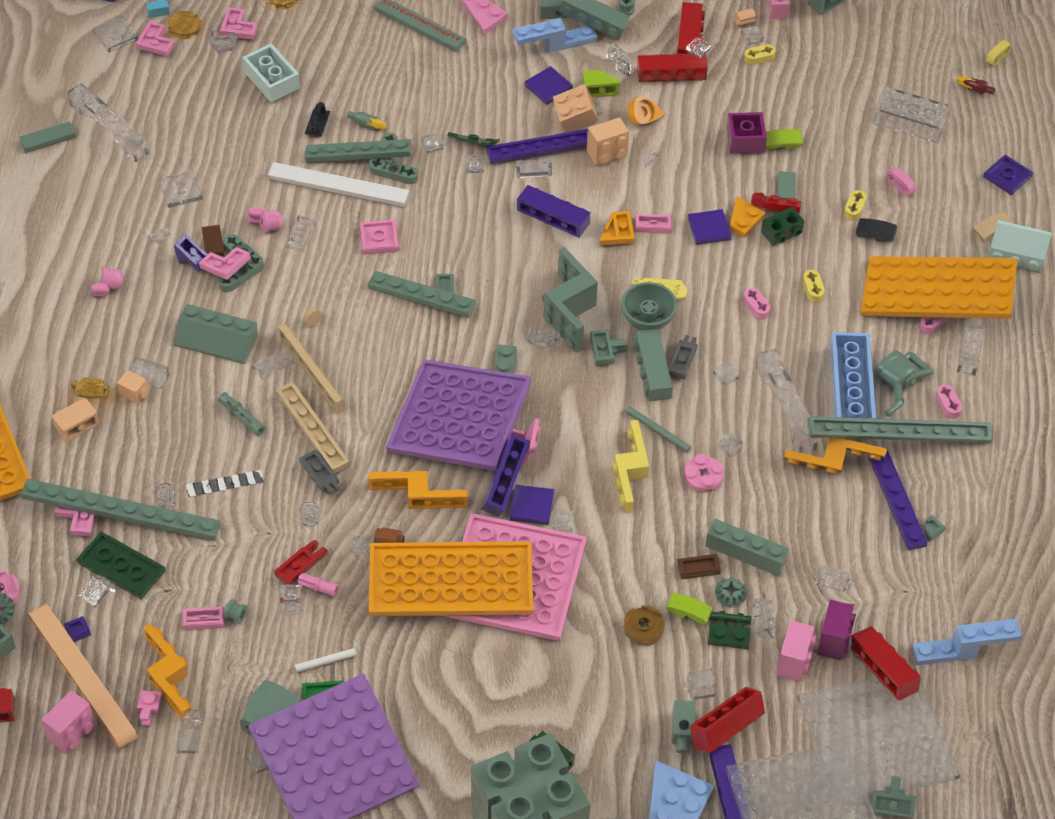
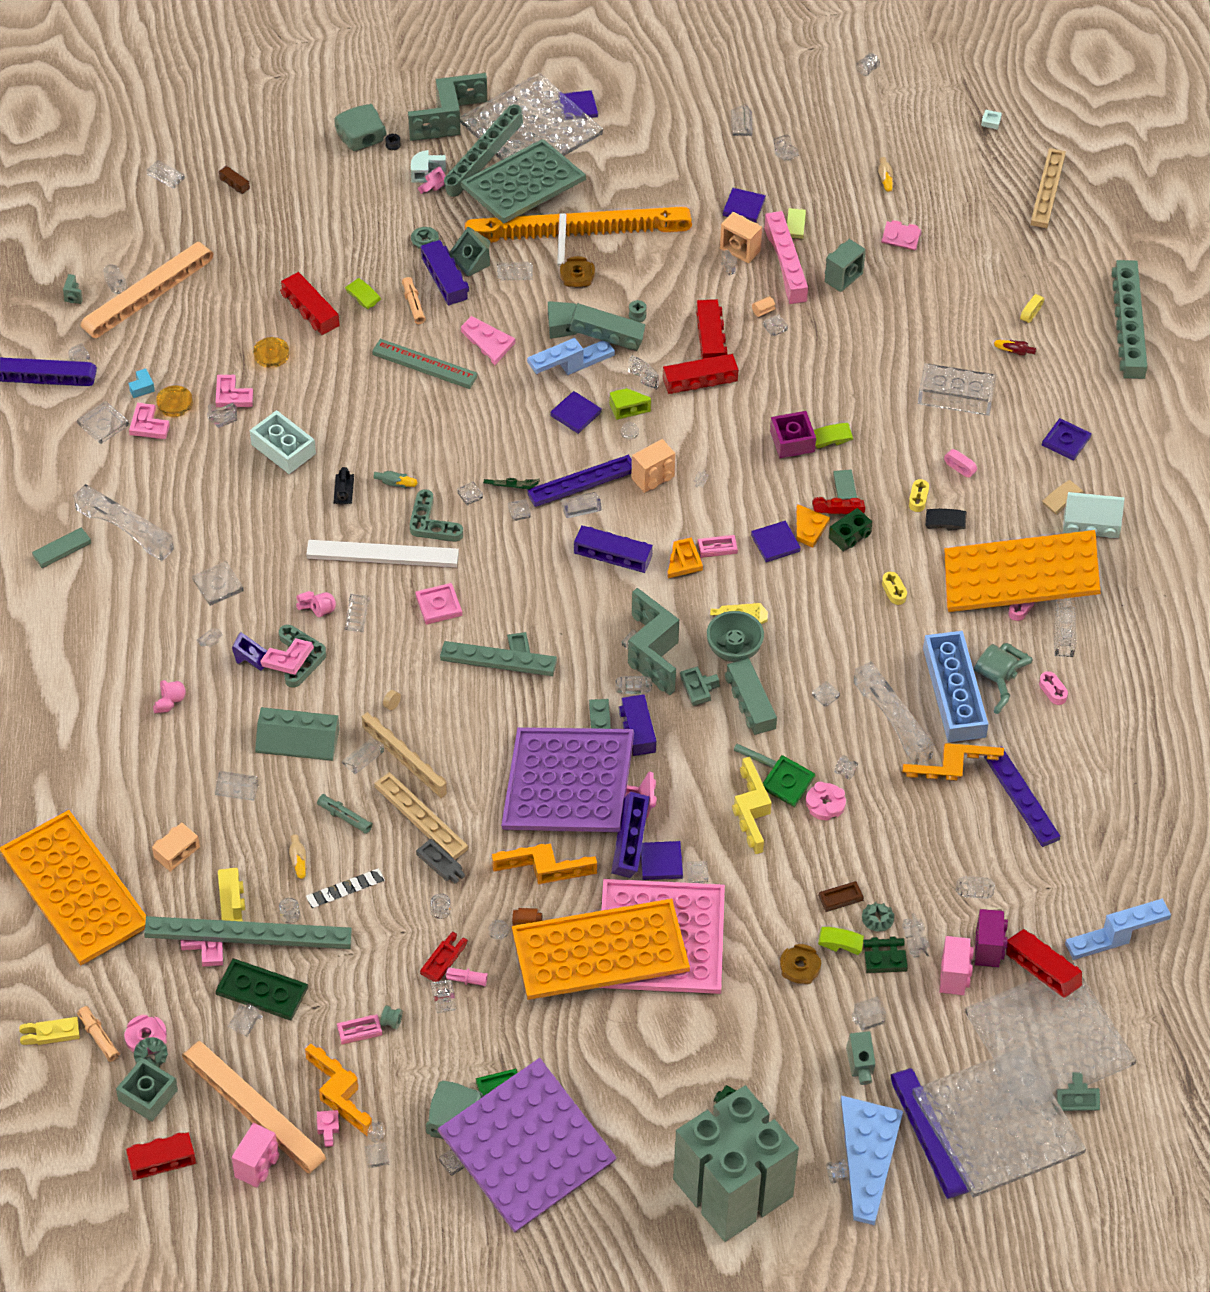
camera: 10 degrees left, 0 degrees up
dark purple tile [64,616,91,642] -> none
clear yellow tile [71,378,110,398] -> none
light nougat brick [117,370,149,404] -> none
reddish brown tile [202,225,224,256] -> none
white bar [294,648,356,673] -> none
sand green plate [305,139,412,163] -> none
light nougat brick [553,84,599,133] -> none
light orange piece [628,97,665,125] -> none
dark grey hinge [668,335,698,380] -> none
clear plate [686,37,711,59] -> none
red brick [690,687,765,753] -> none
sand green brick [705,519,789,576] -> none
bright pink beam [743,288,770,319] -> none
light yellow beam [744,44,776,65] -> none
sand green plate [807,416,993,443] -> none
sand green tile [925,515,946,541] -> none
none -> light yellow bracket [218,868,246,921]
none -> tan piece [289,834,307,879]
none -> dark purple brick [618,694,657,756]
none -> green tile [763,755,816,808]

